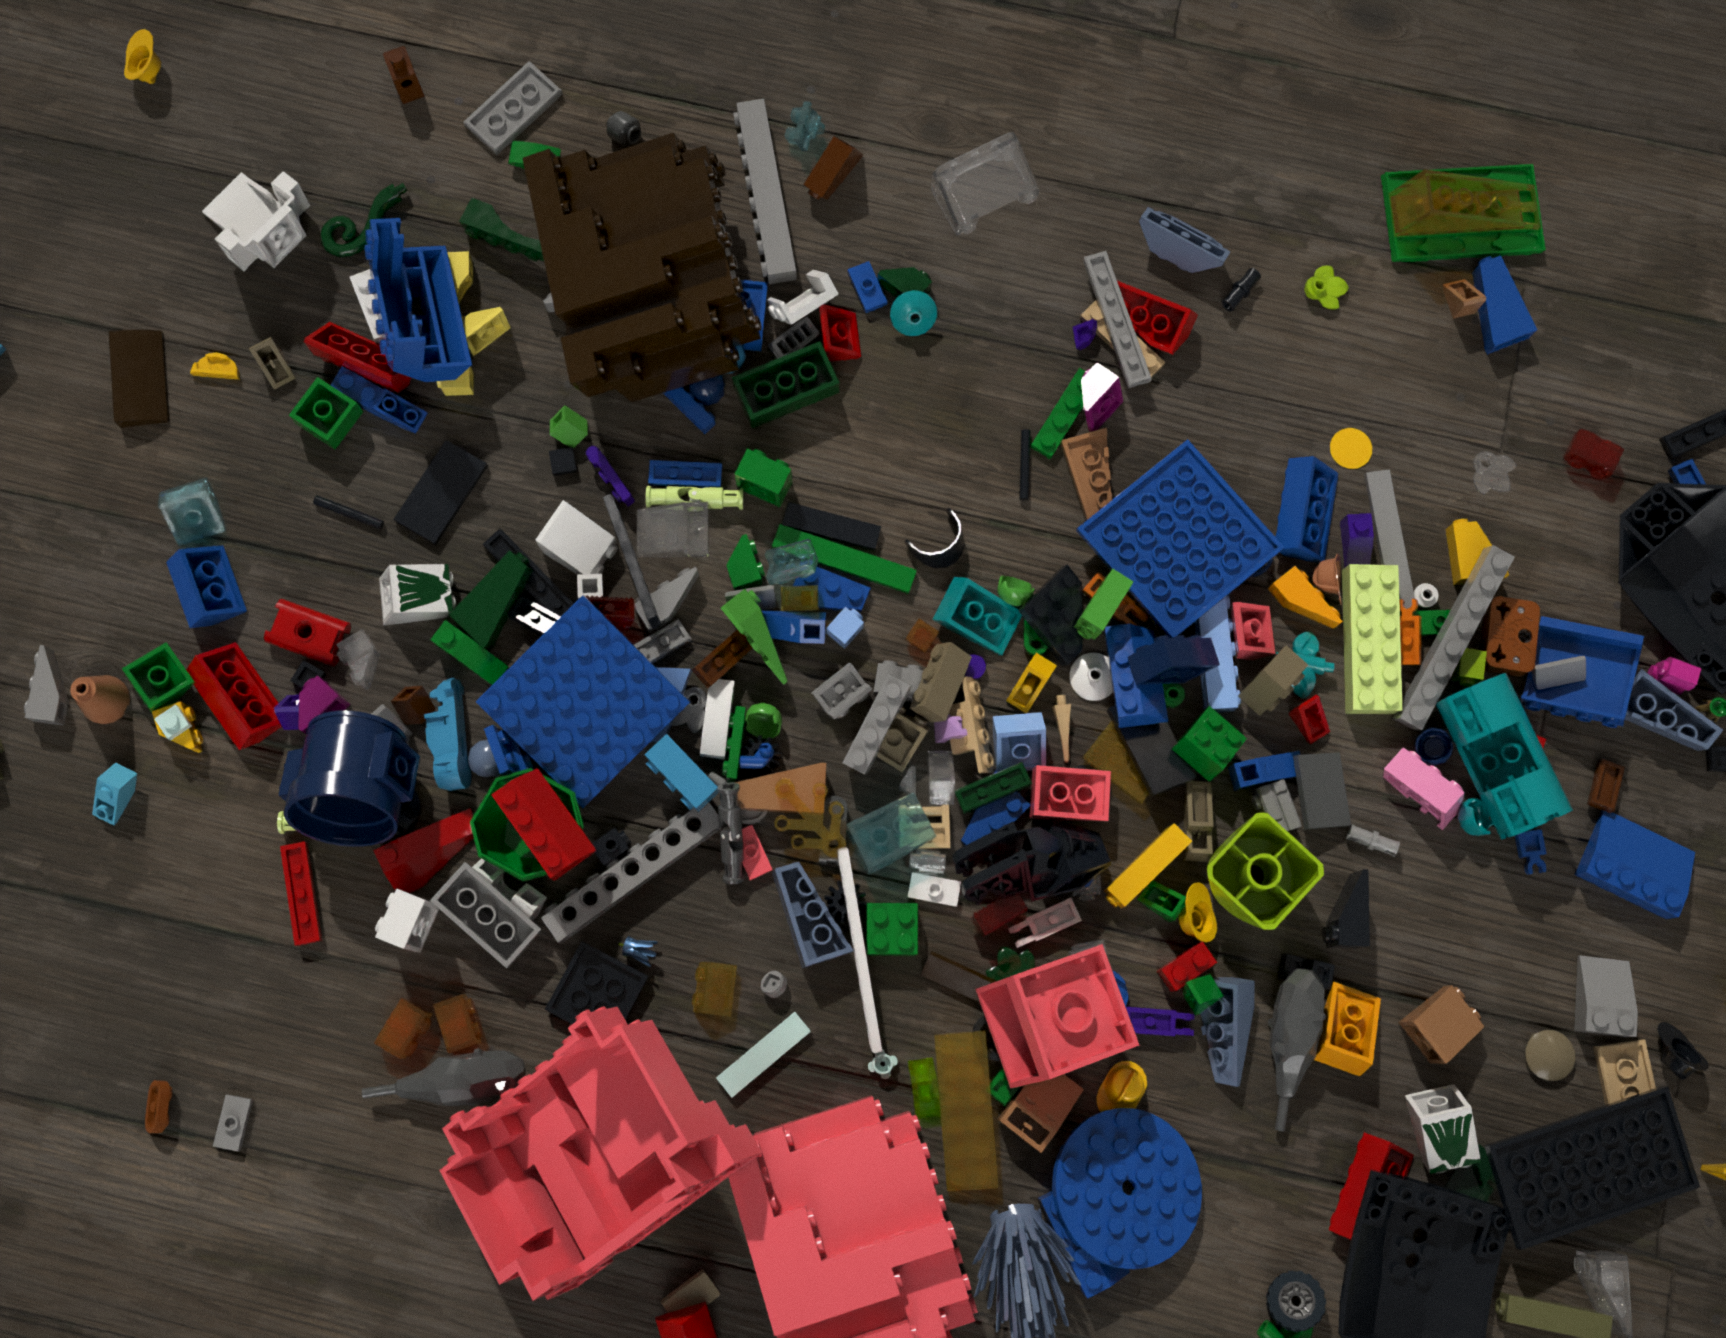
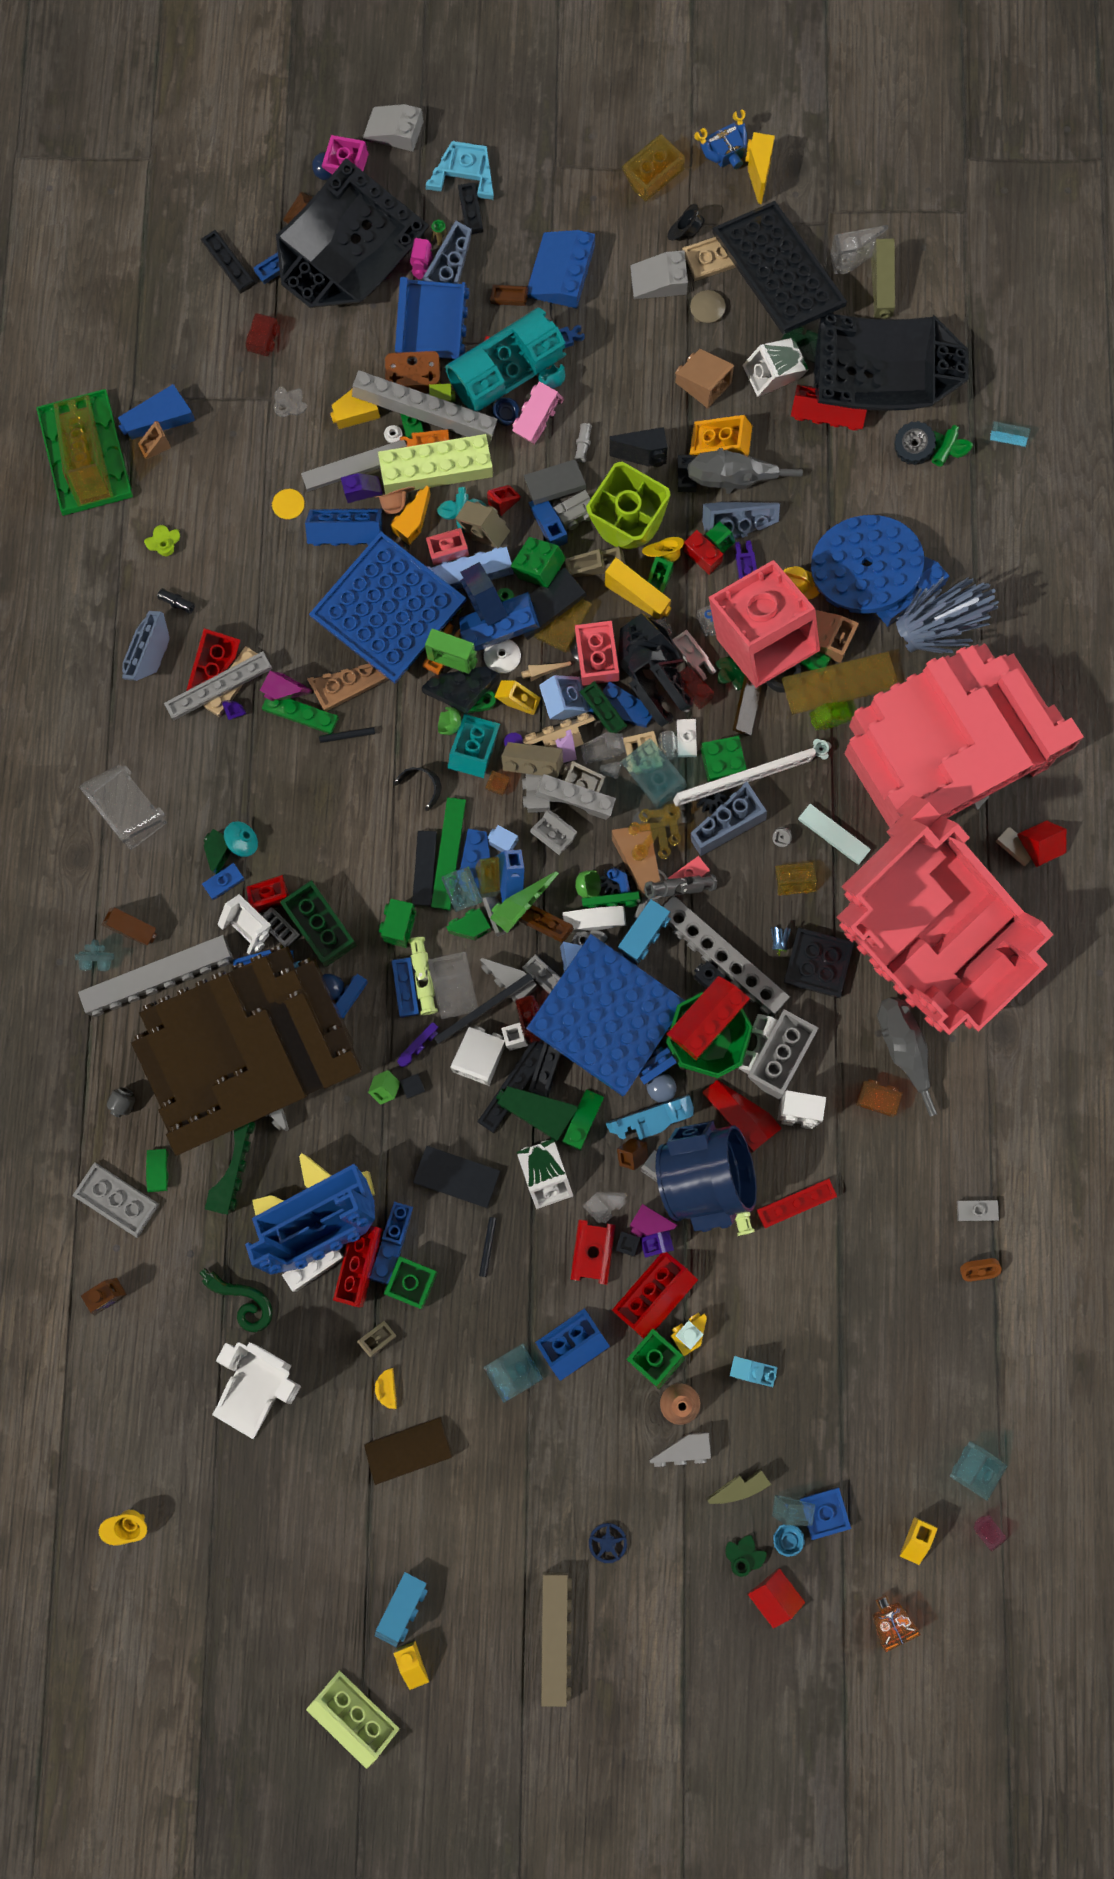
camera: 90 degrees left, 0 degrees up
clear orange brick [433,994,484,1054] -> none
light grey slope [1532,656,1586,690] -> none

